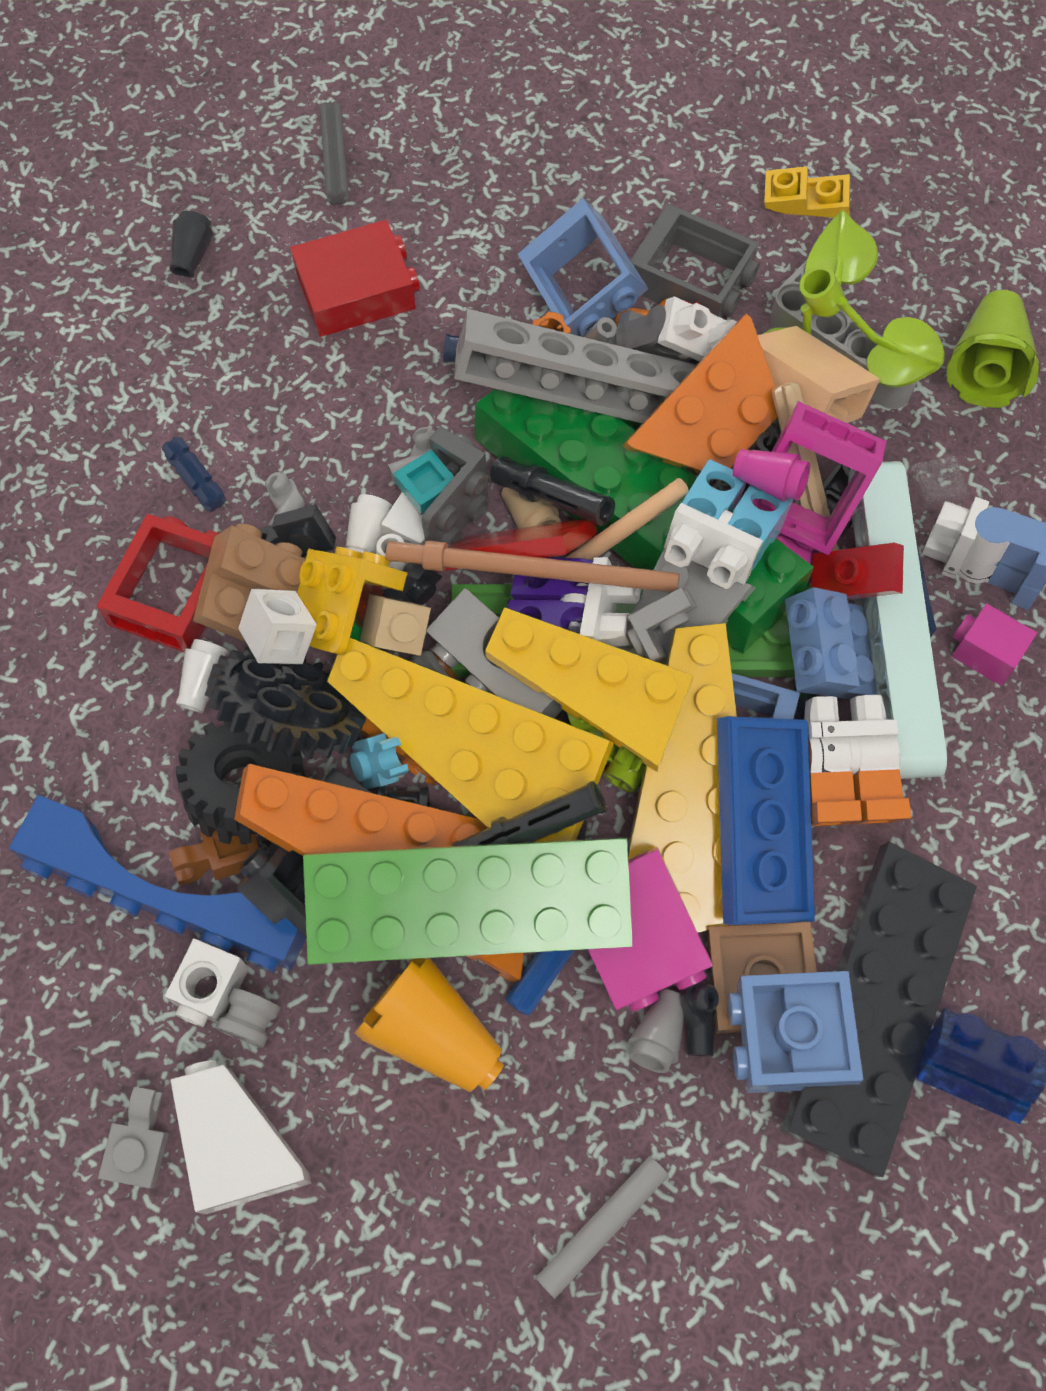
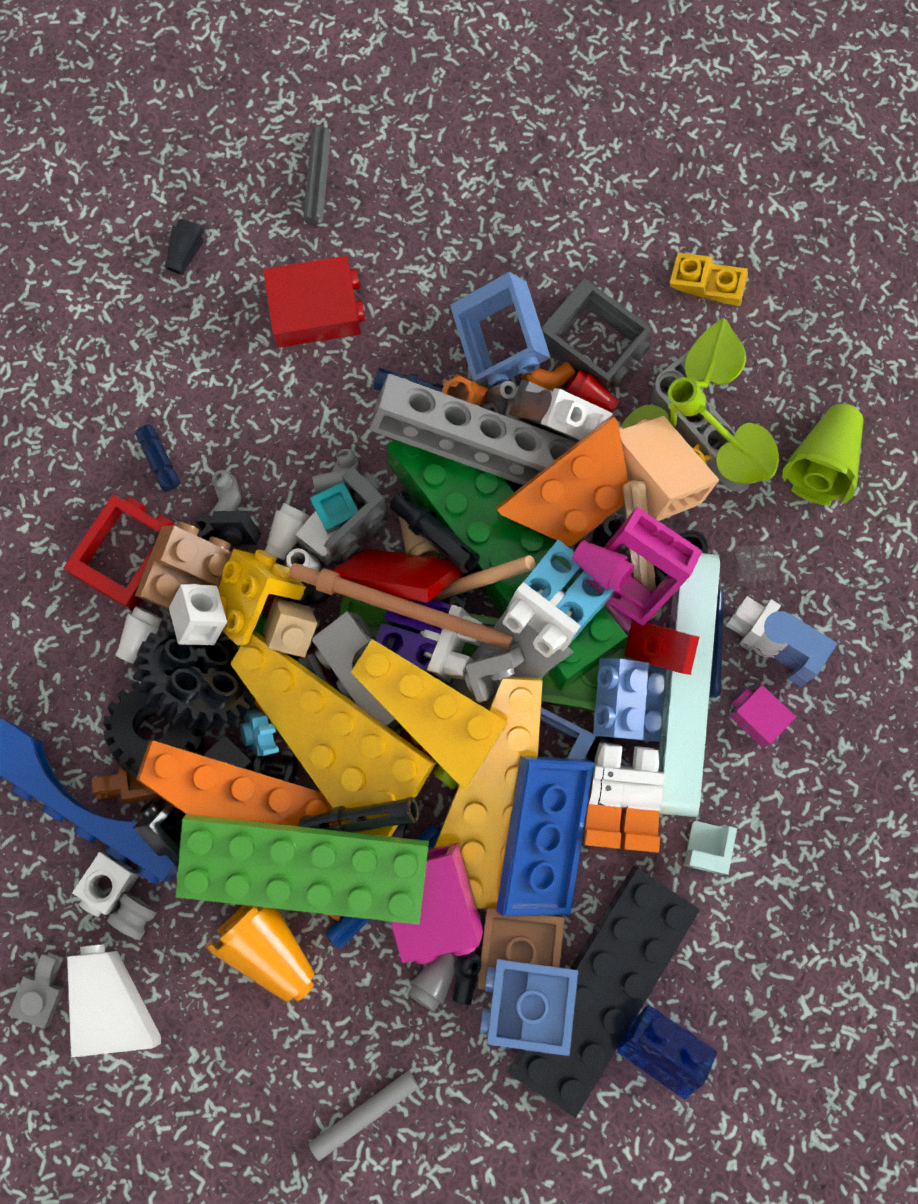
camera: 10 degrees right, 10 degrees up
none -> light aqua panel [683,821,737,875]

